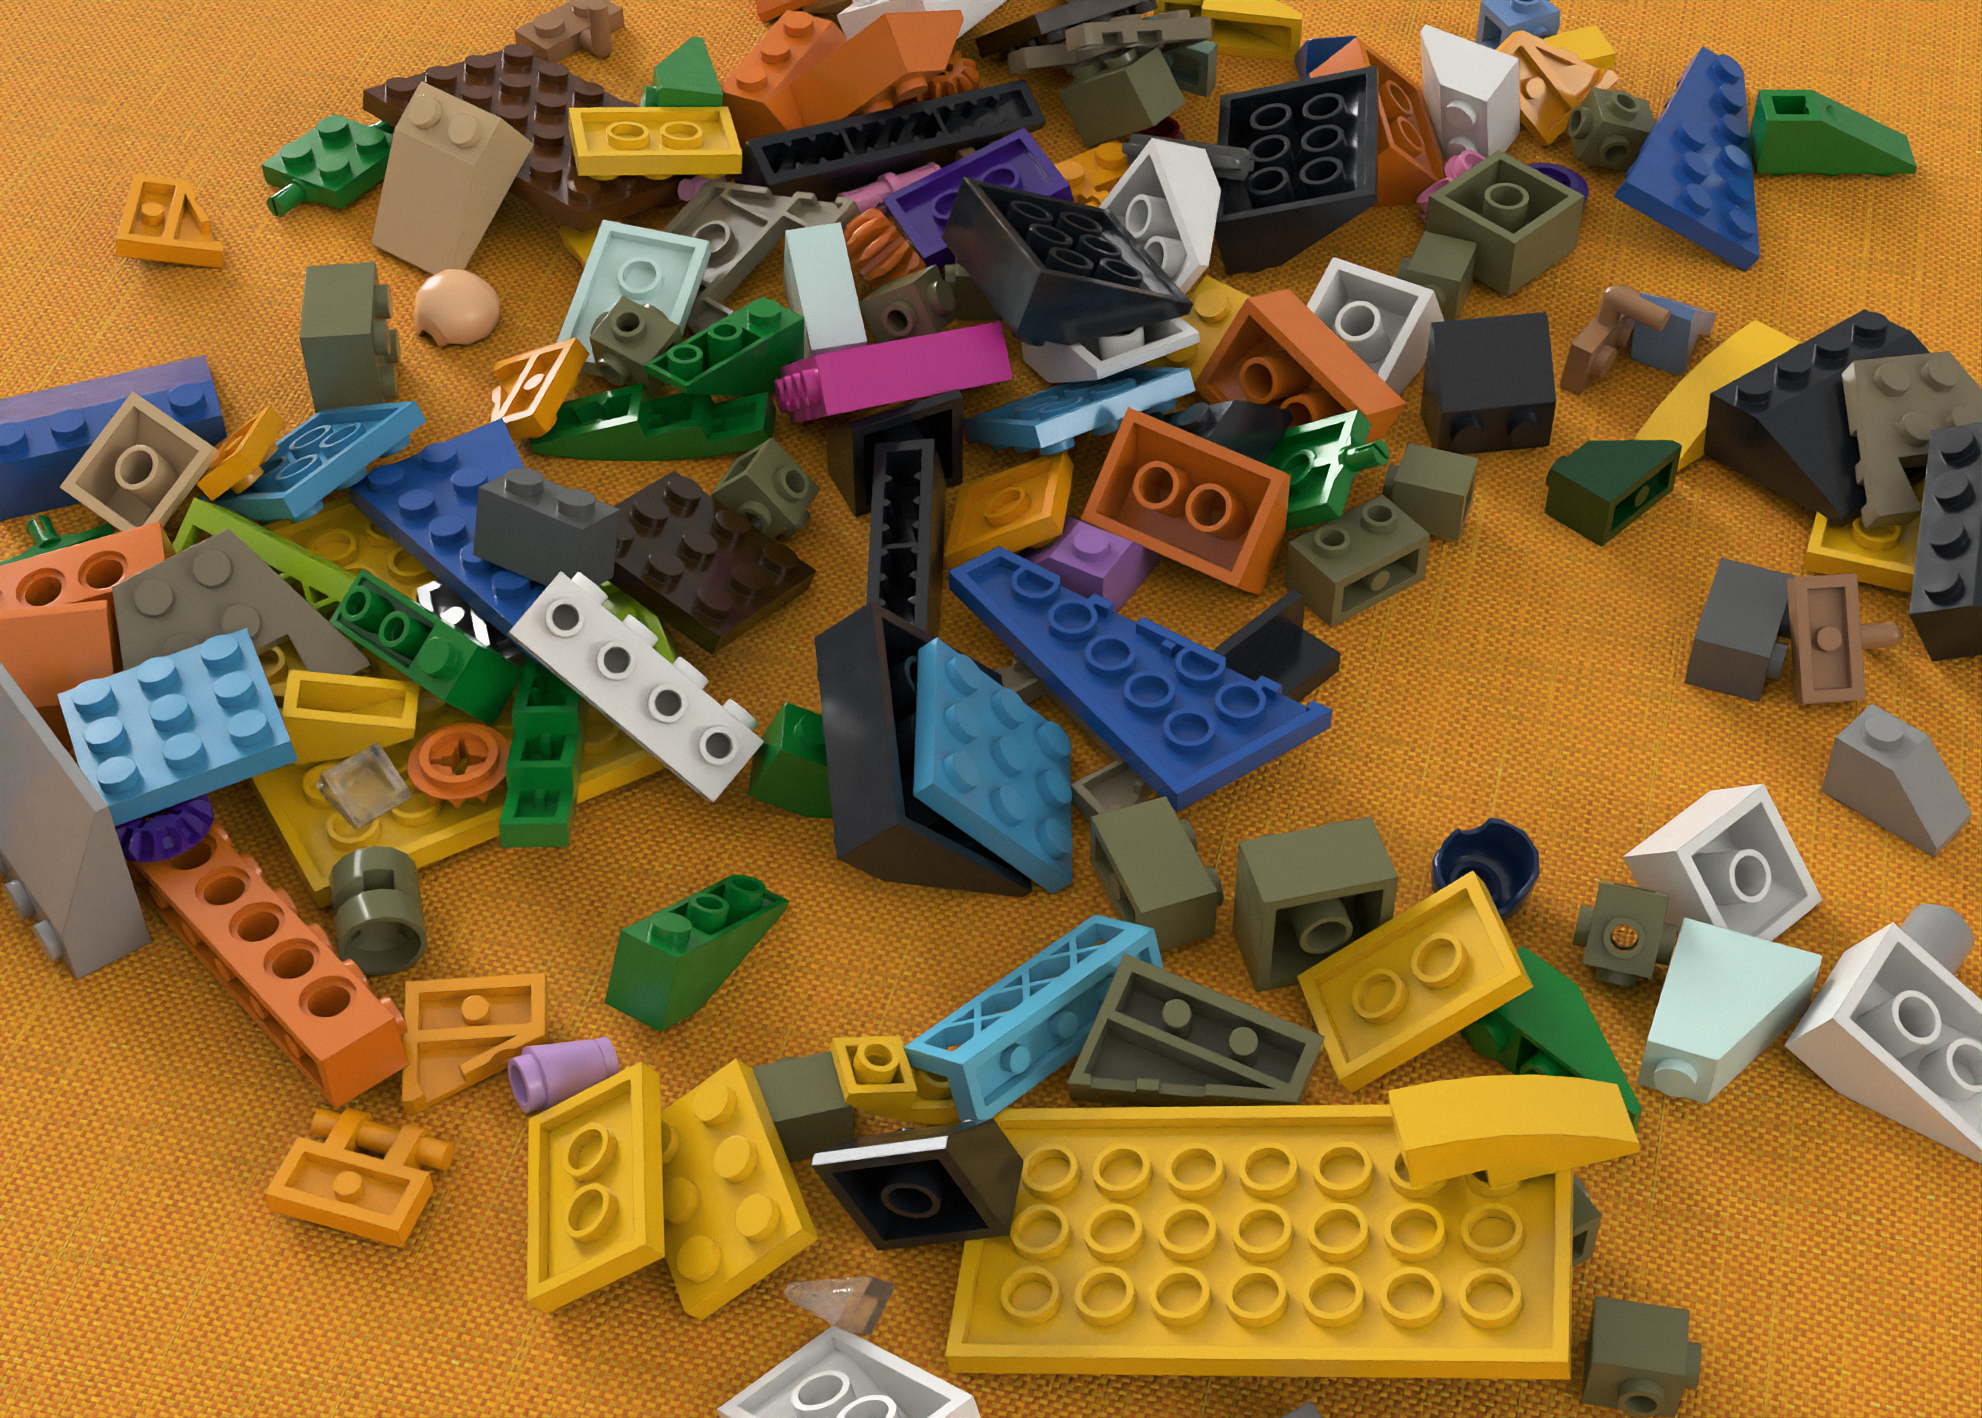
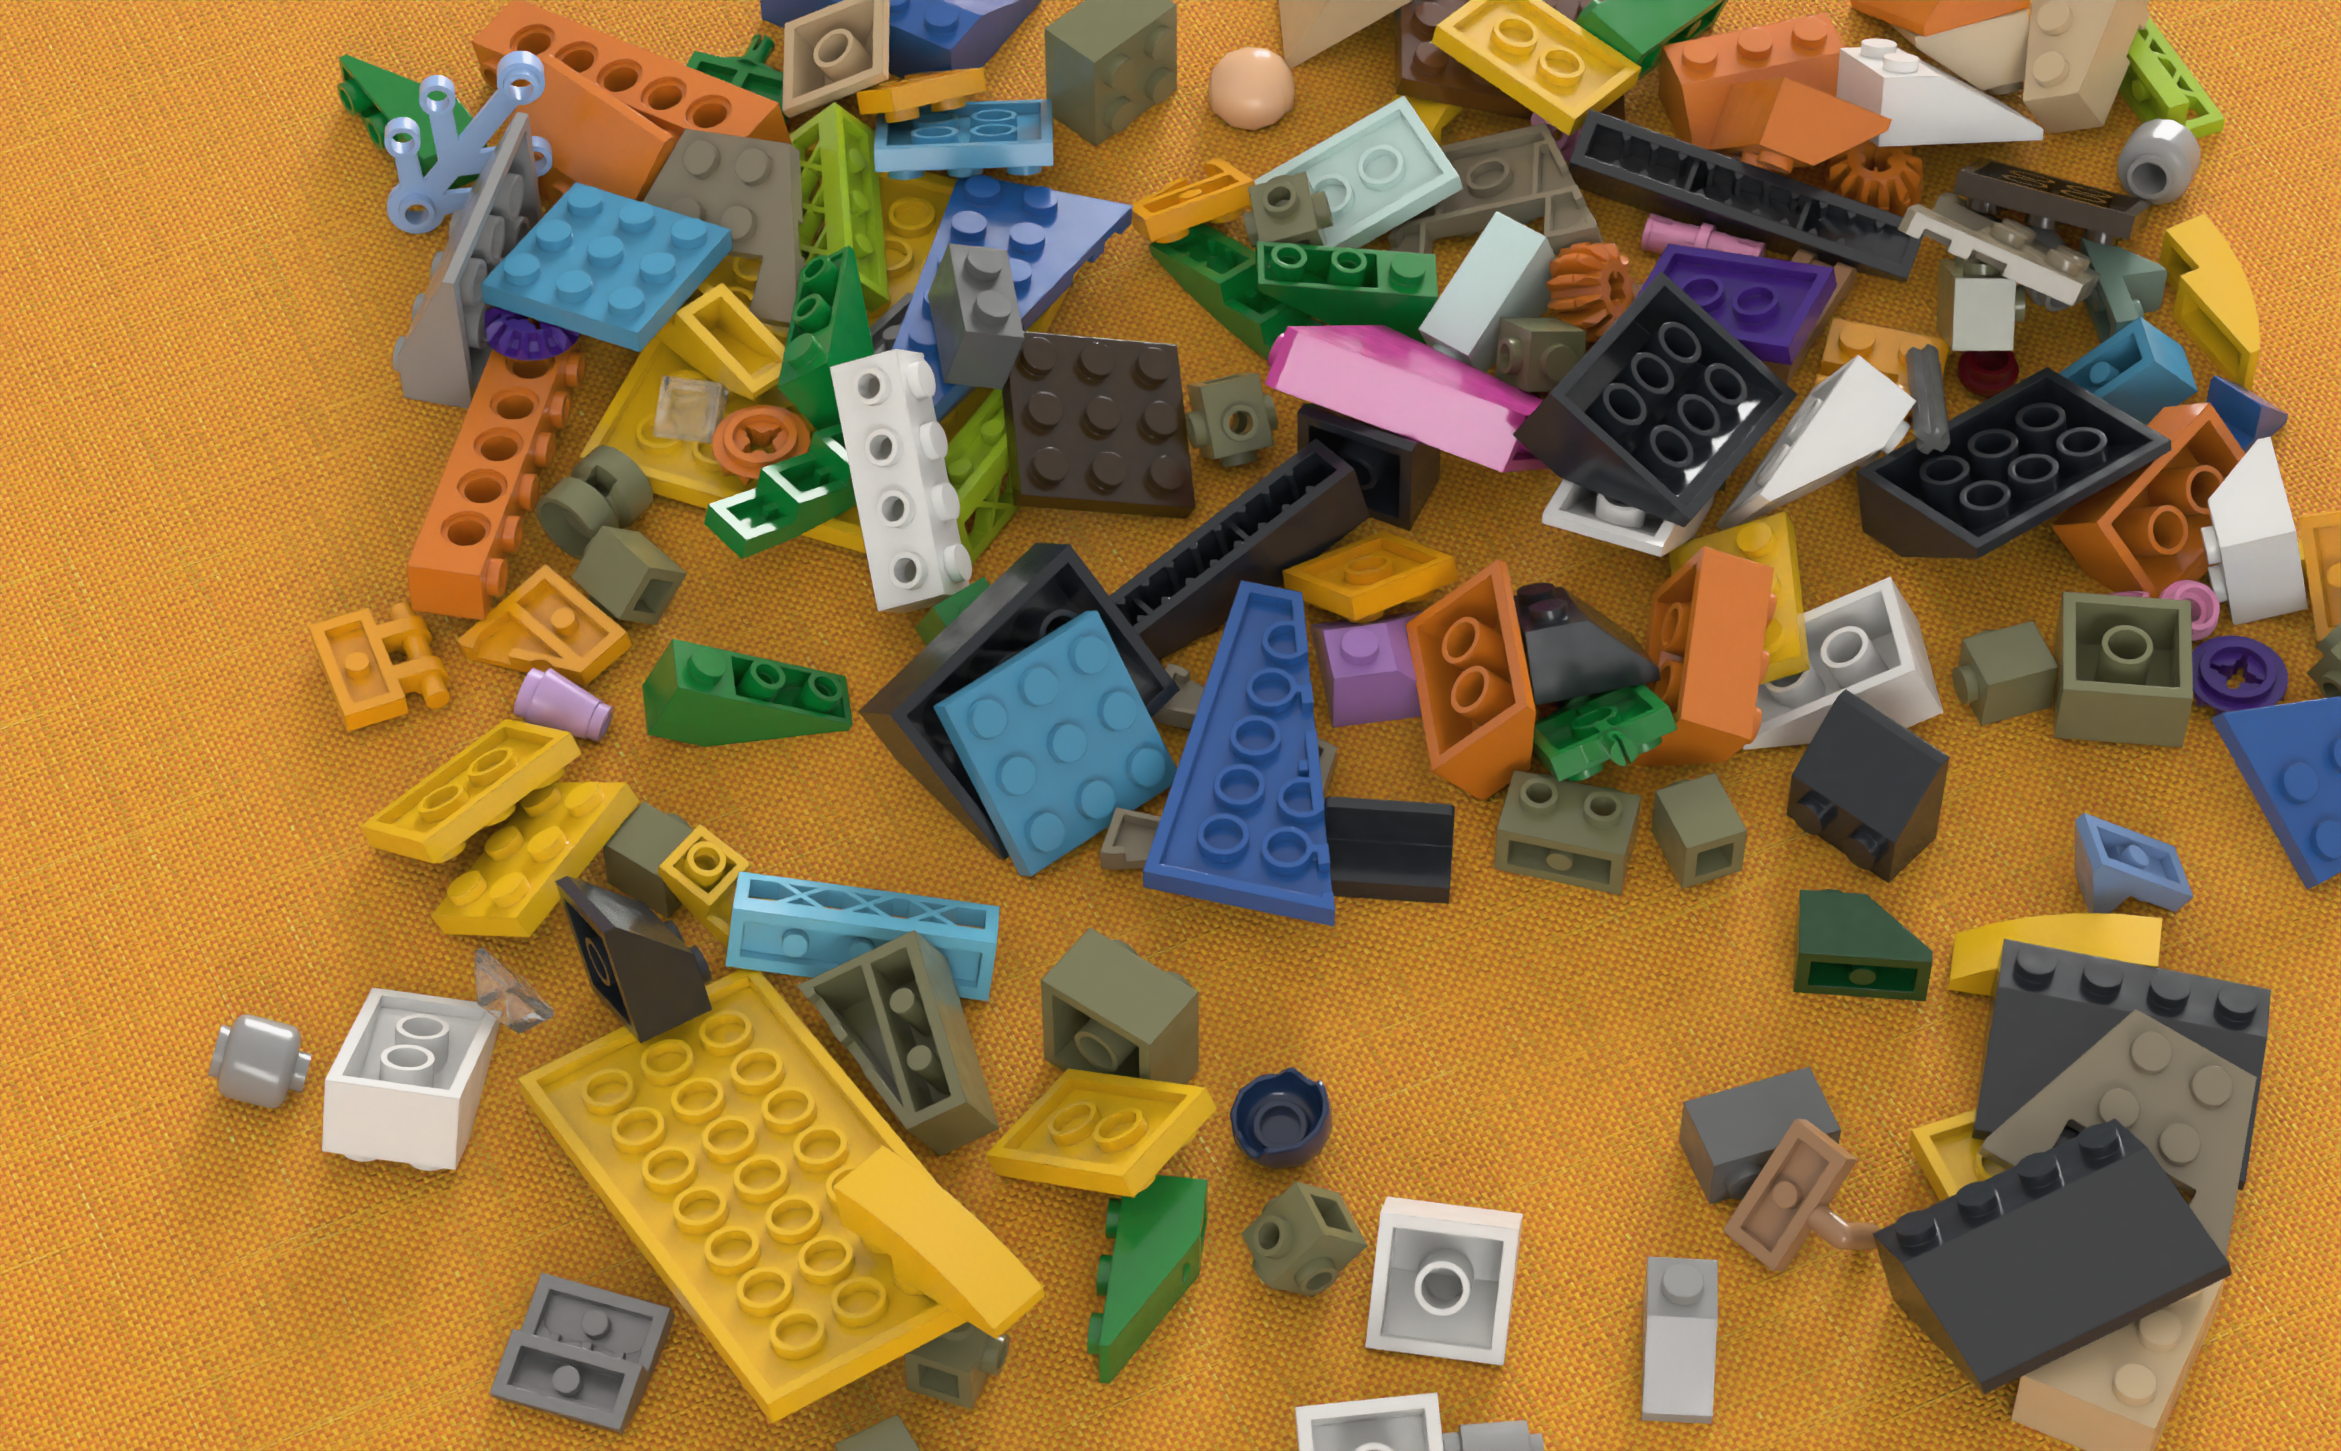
camera: 50 degrees right, 5 degrees up
dark azure plate [963,366,1196,455] -> none
olive brick [1090,796,1224,951] -> none
medium nougat plate [1559,285,1671,395] -> none
light aqua slope [1637,917,1823,1104] -> none
none -> olive brick [571,526,687,625]
none -> dark azure slope [2059,317,2198,425]

